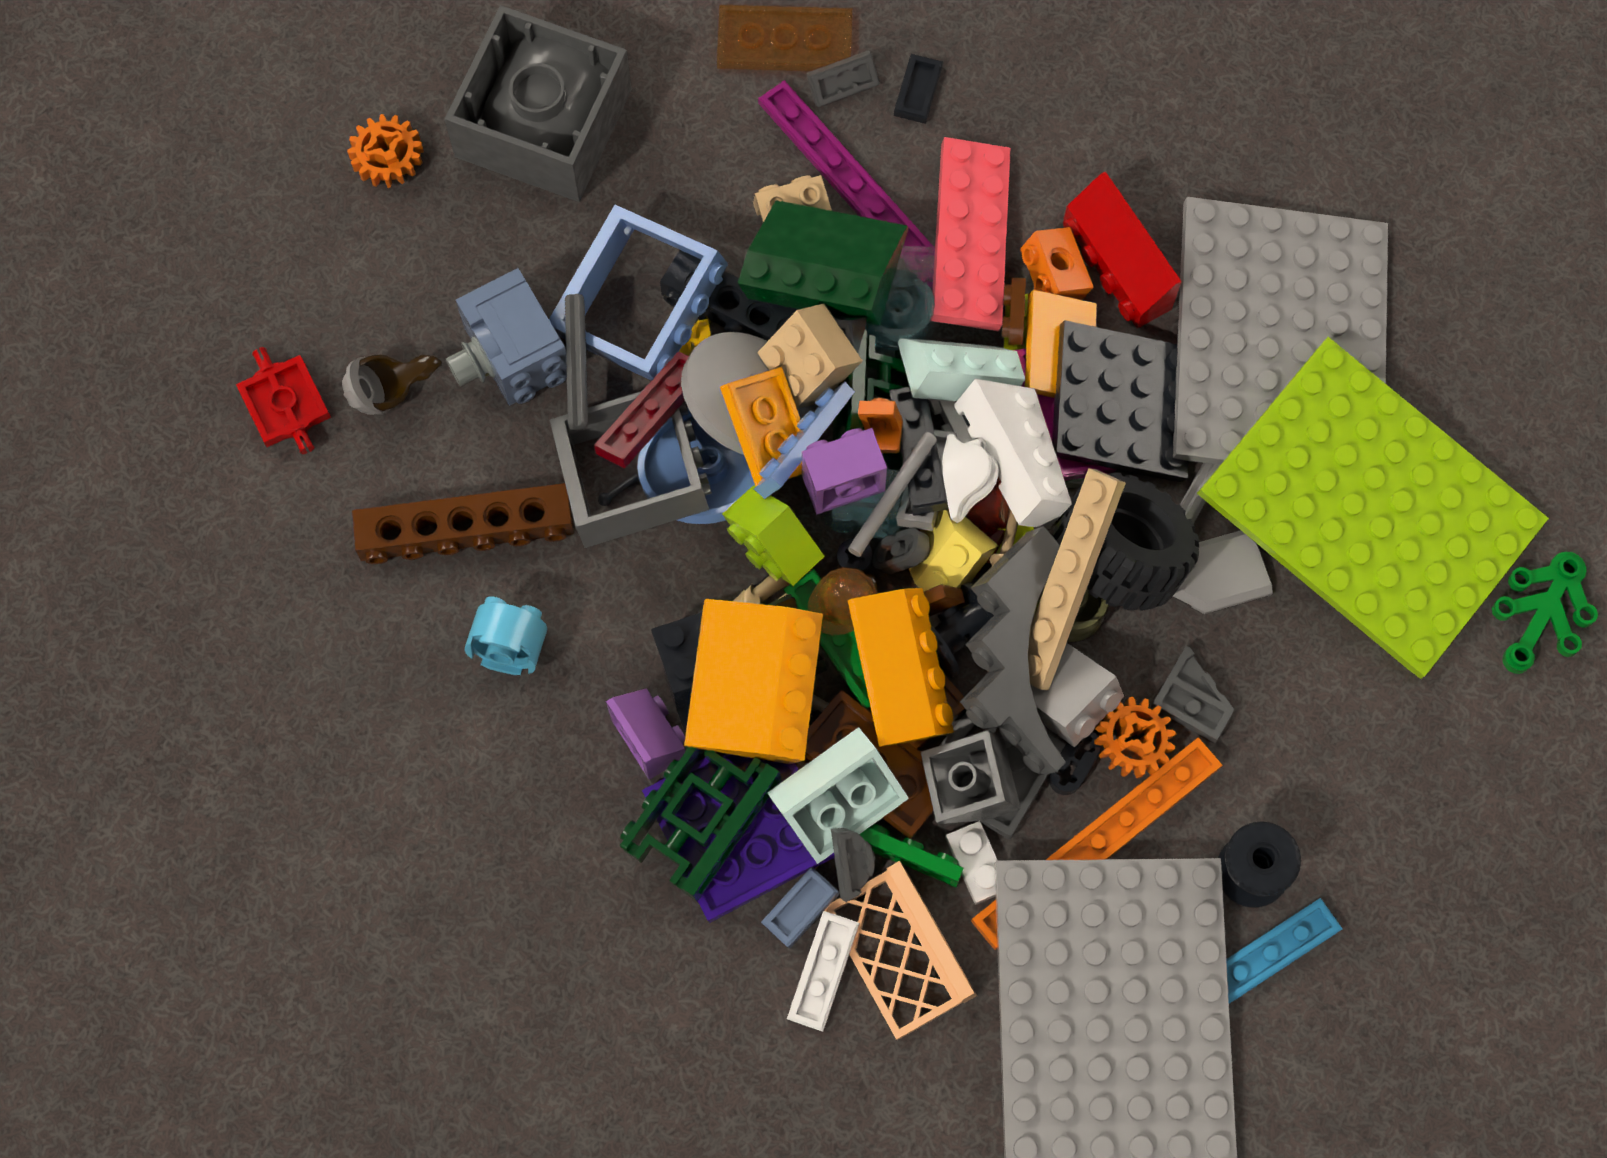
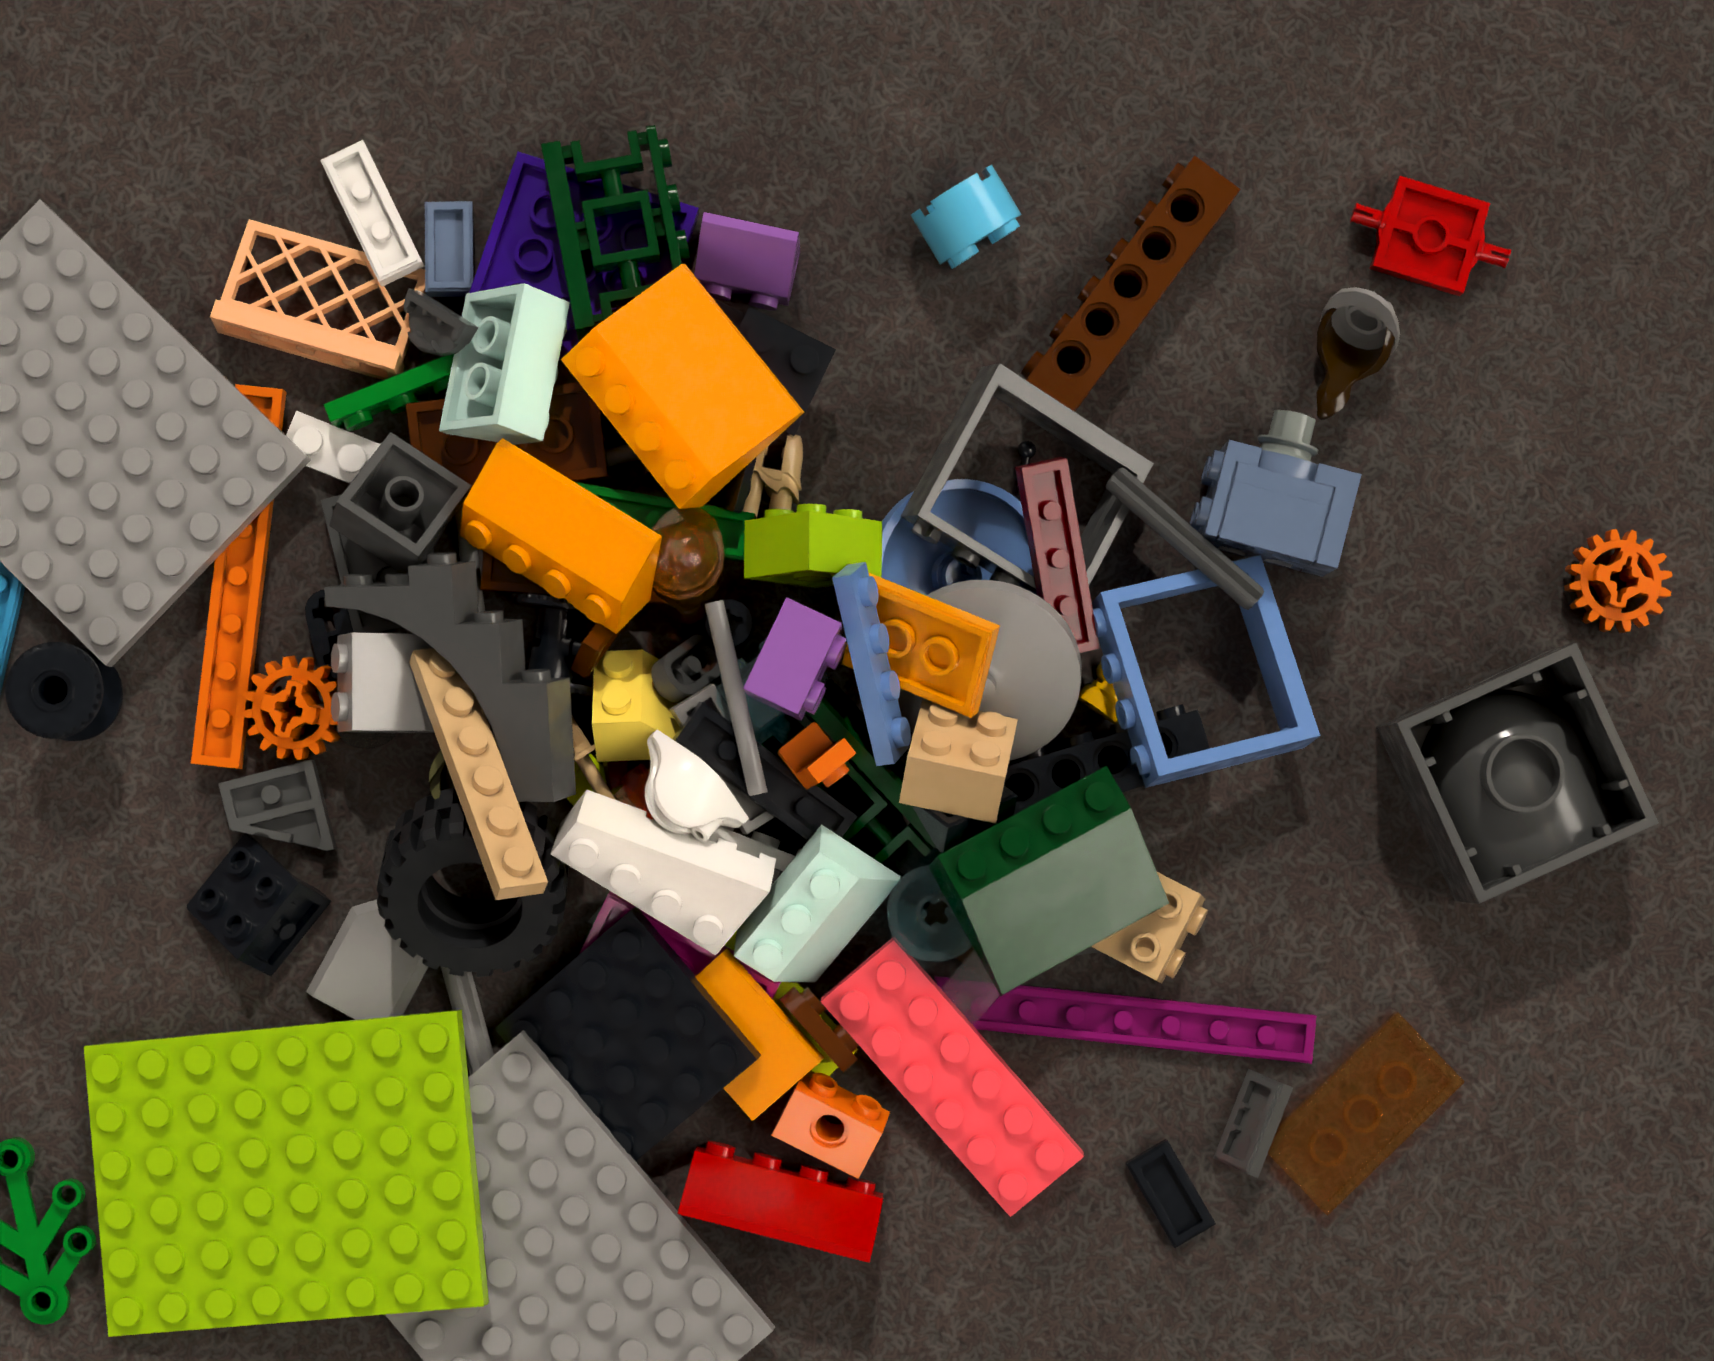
camera: 130 degrees right, 15 degrees up
none -> black bracket [187,834,331,977]

